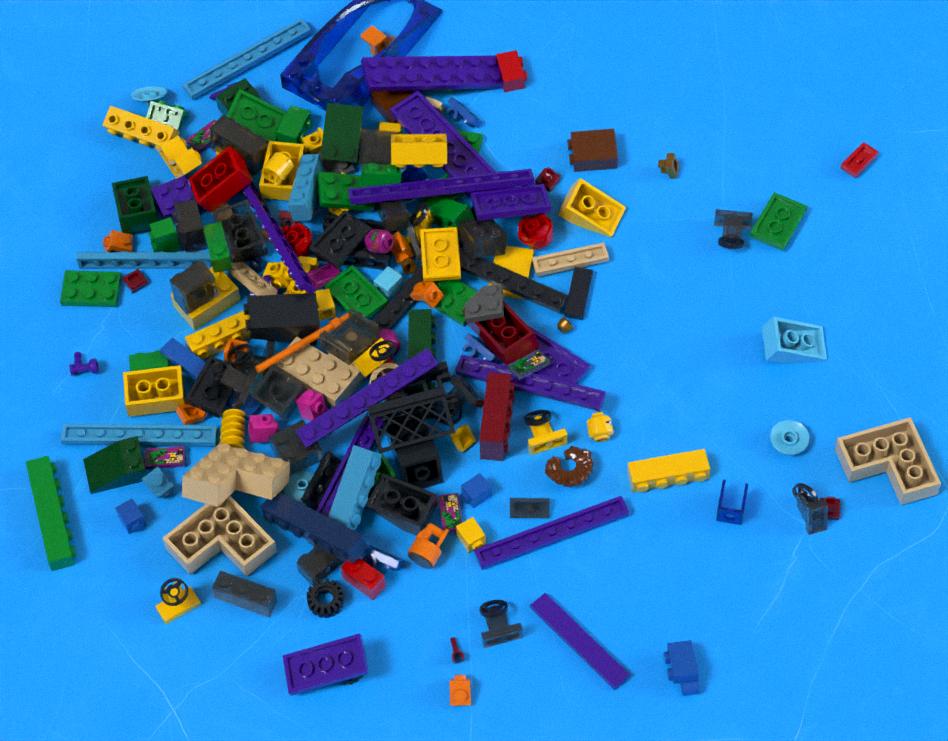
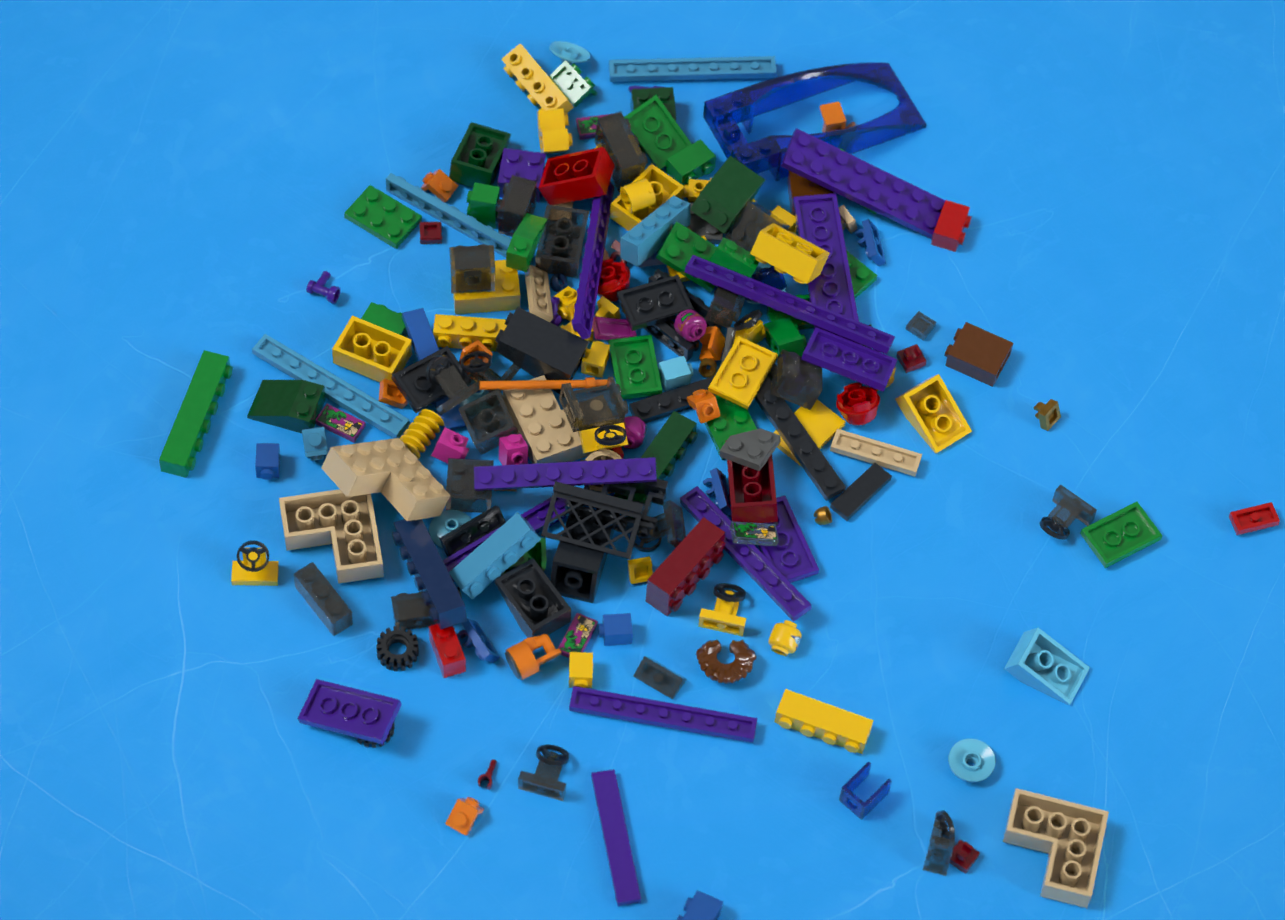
camera: 25 degrees right, 0 degrees up
none -> clear smoke tile [906,311,936,341]

